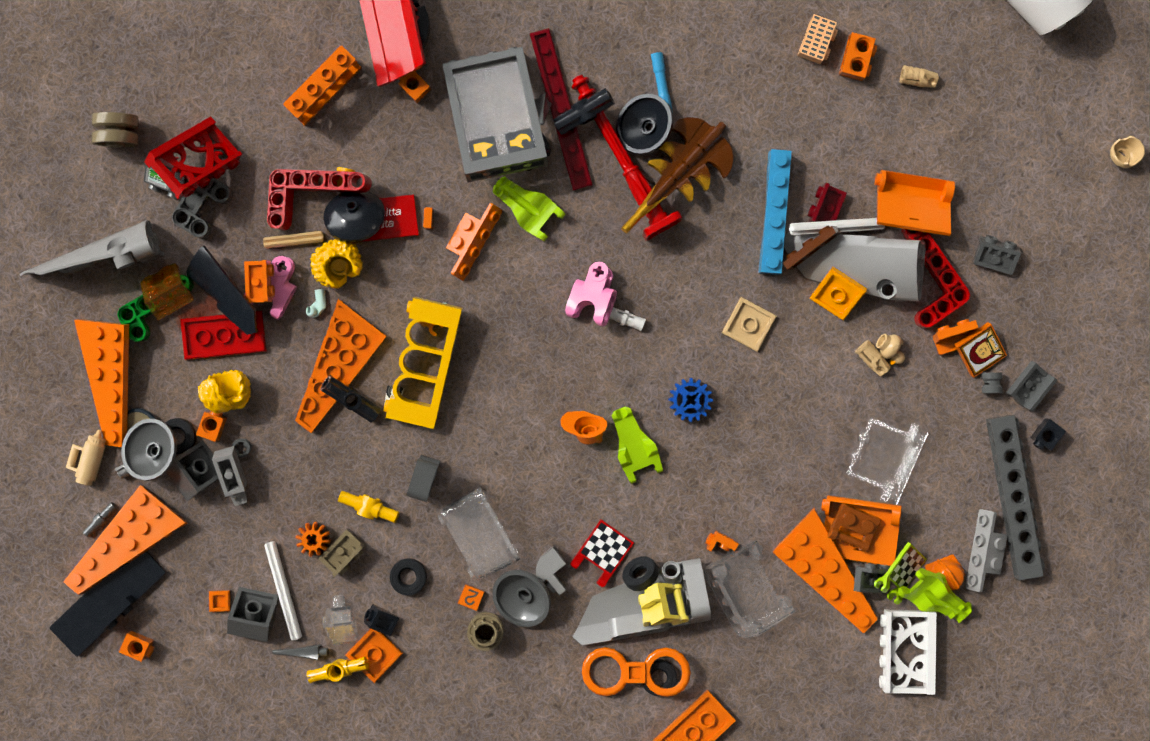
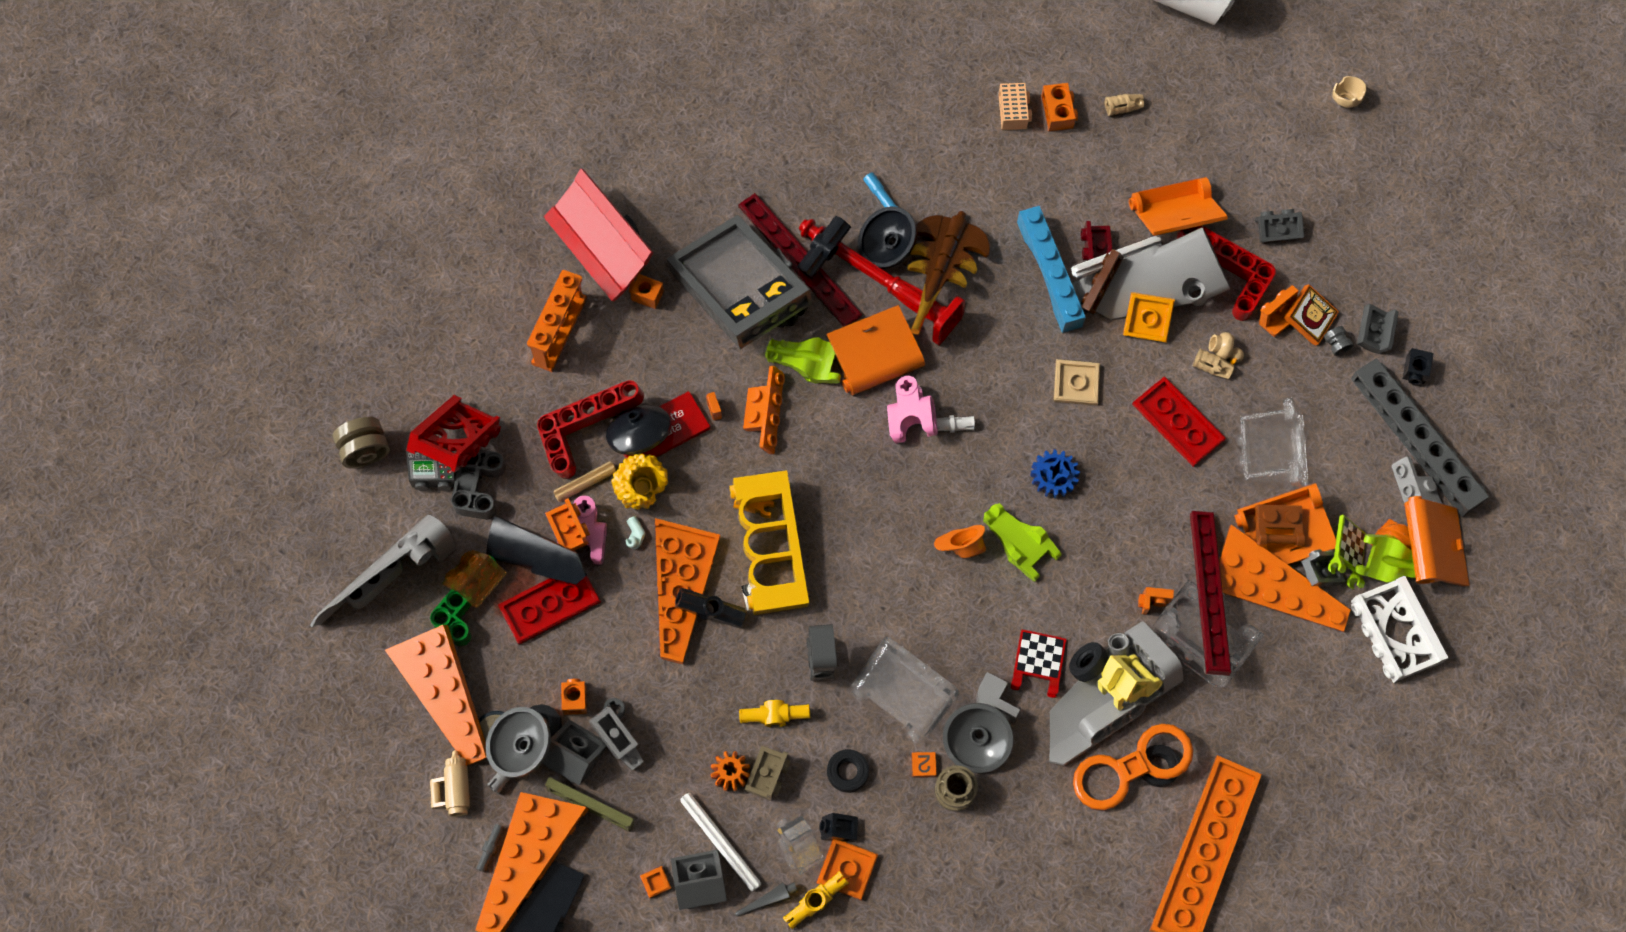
camera: 25 degrees left, 20 degrees down
yellow hair [198,370,251,414] -> none
none -> olive tile [545,777,635,832]
none -> orange door [827,305,925,396]
none -> red tile [1132,376,1226,467]
none -> dark red tile [1190,511,1231,676]
none -> orange door [1404,496,1469,586]

